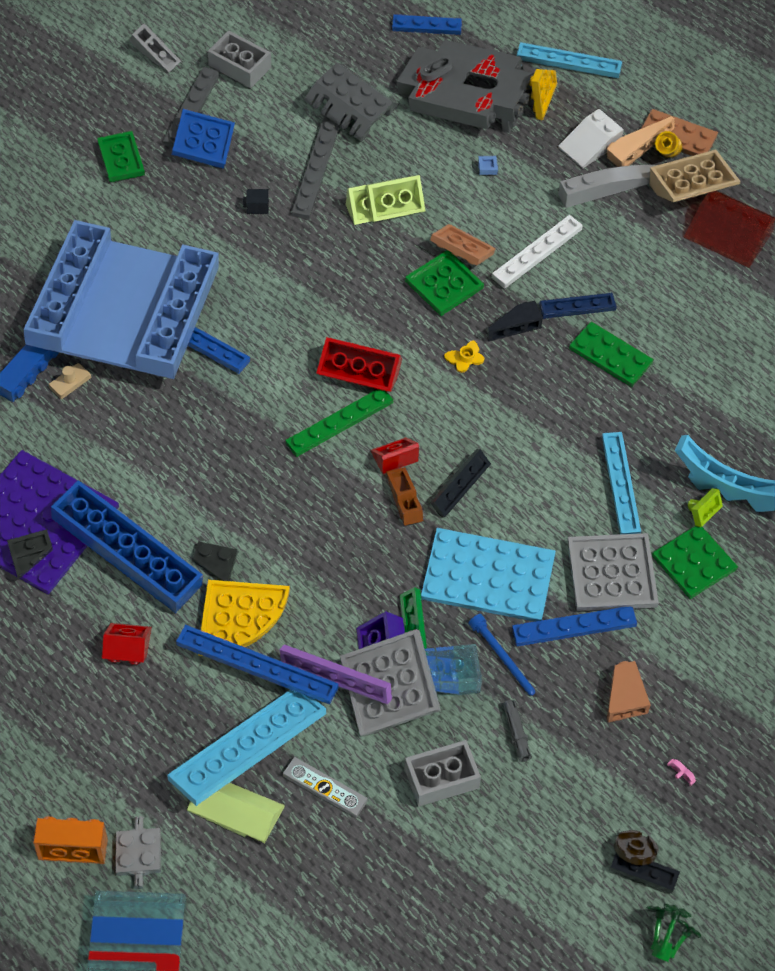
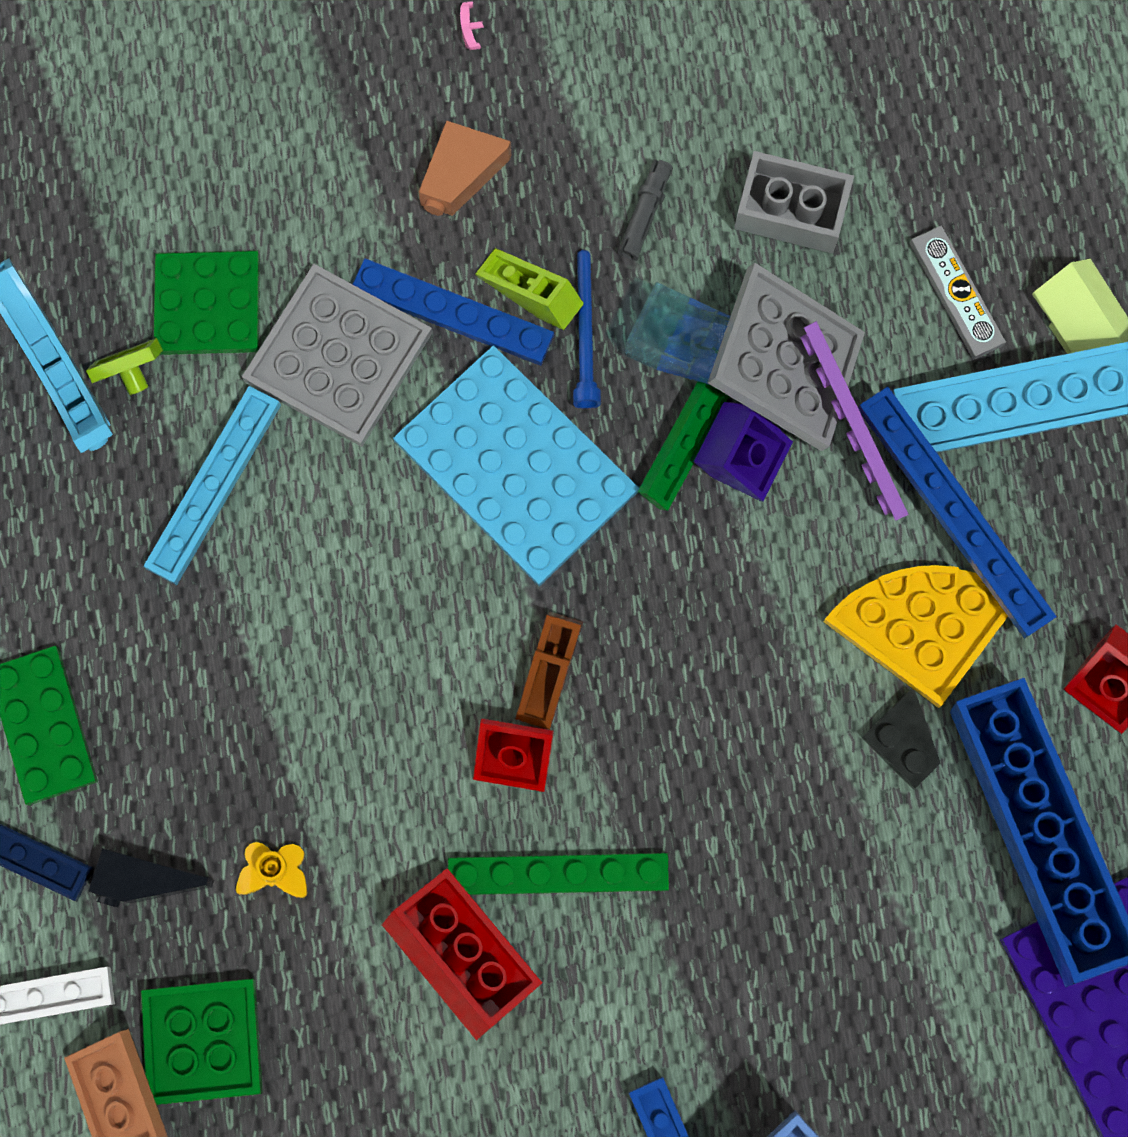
camera: 145 degrees left, 20 degrees up
black plate [430,449,491,517] -> none
none -> lime slope [476,248,584,330]

